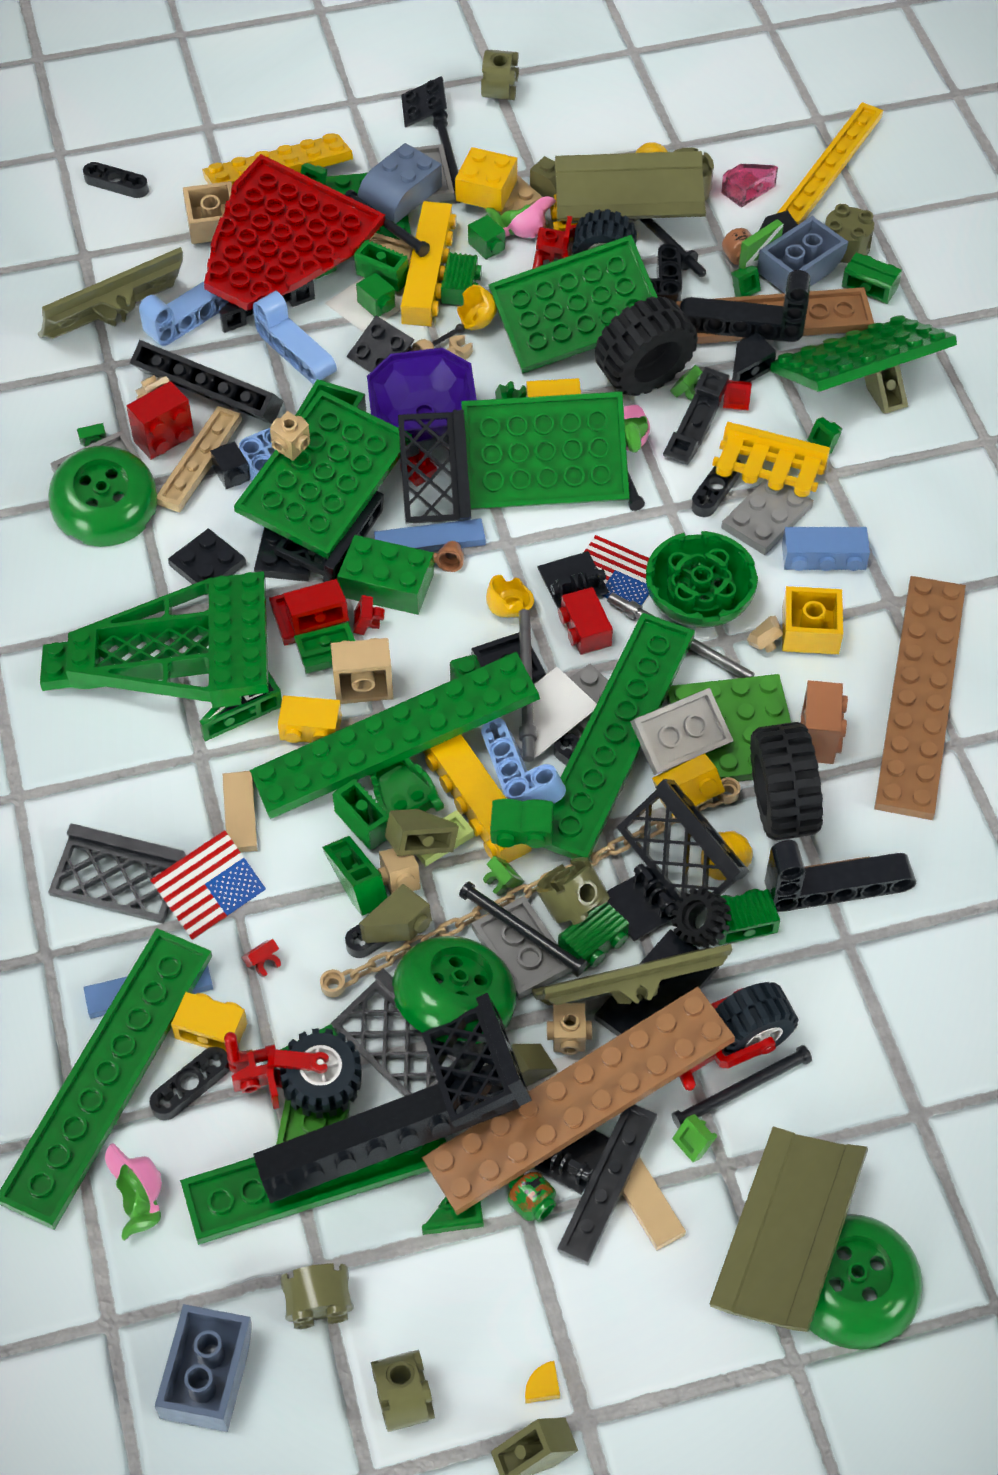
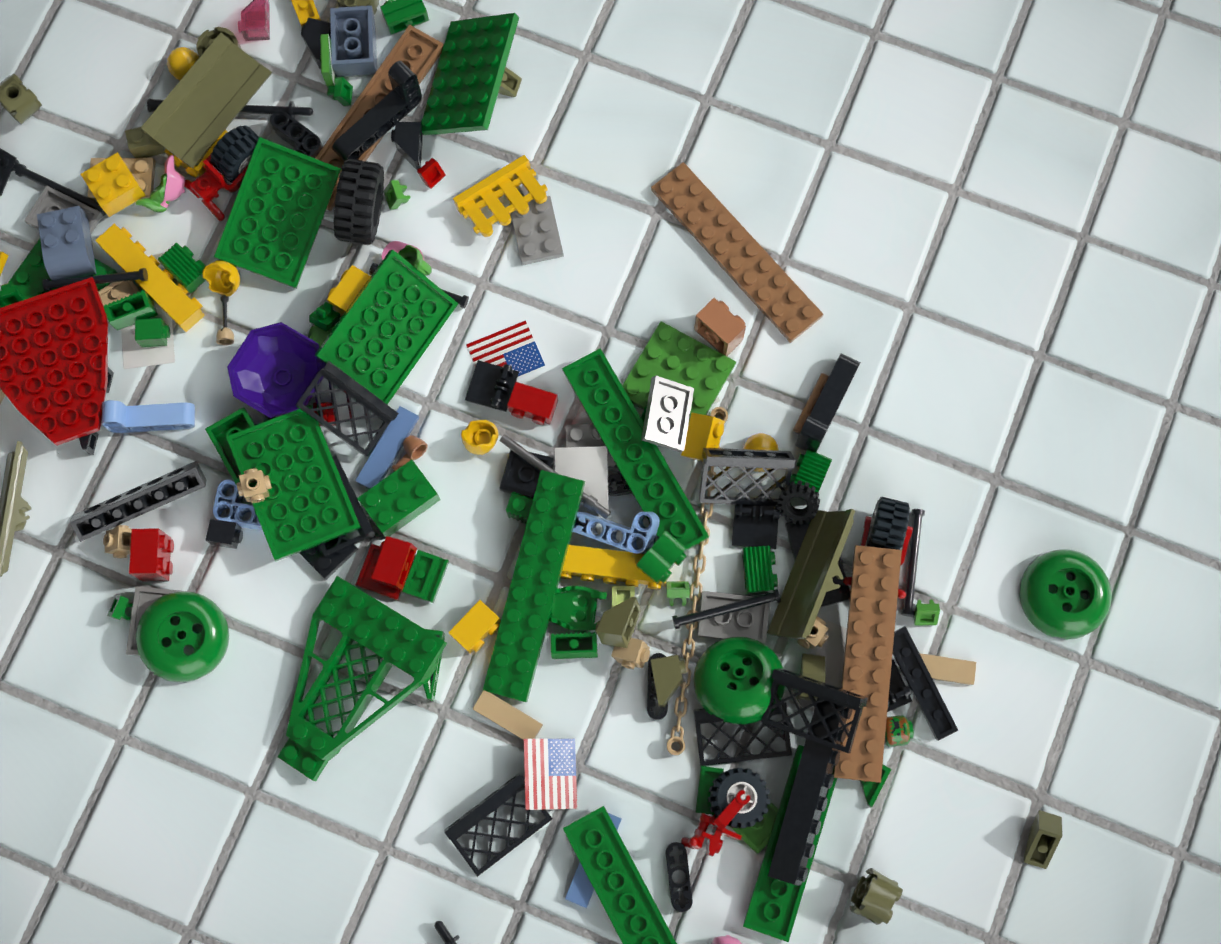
camera: 50 degrees left, 20 degrees up
light blue beam [139,281,228,346] -> none
tan plate [157,406,242,513] -> none
black plate [168,528,246,595] -> none
yellow brick [171,992,248,1051] -> none
red tile [241,939,281,977] -> none
green slope [322,836,388,916] -> none
tan brick [331,638,393,704] -> none
black hinge [346,315,414,372] -> none
red tile [353,595,385,635] -> none
olive brick [371,1349,435,1432] -> none
tan bar [446,335,473,360] -> none
green brick [468,214,505,260] -> none
yellow tile [525,1361,560,1404] -> none
olive brick [536,857,610,925] -> none
flat silver bar [607,592,755,678] -> none
green brick [646,531,758,628] -> none
black slope [663,367,730,465] -> none
black beam [691,459,741,517] -> none
olive hinge [709,1126,868,1332] -> none
nougat head [722,228,752,265] -> none
tan piece [747,616,783,652] -> none
black tyre [750,722,823,841] -> none
medium blue brick [782,527,870,571] -> none
yellow brick [782,586,843,654] -> none
green tile [807,417,842,454] -> none

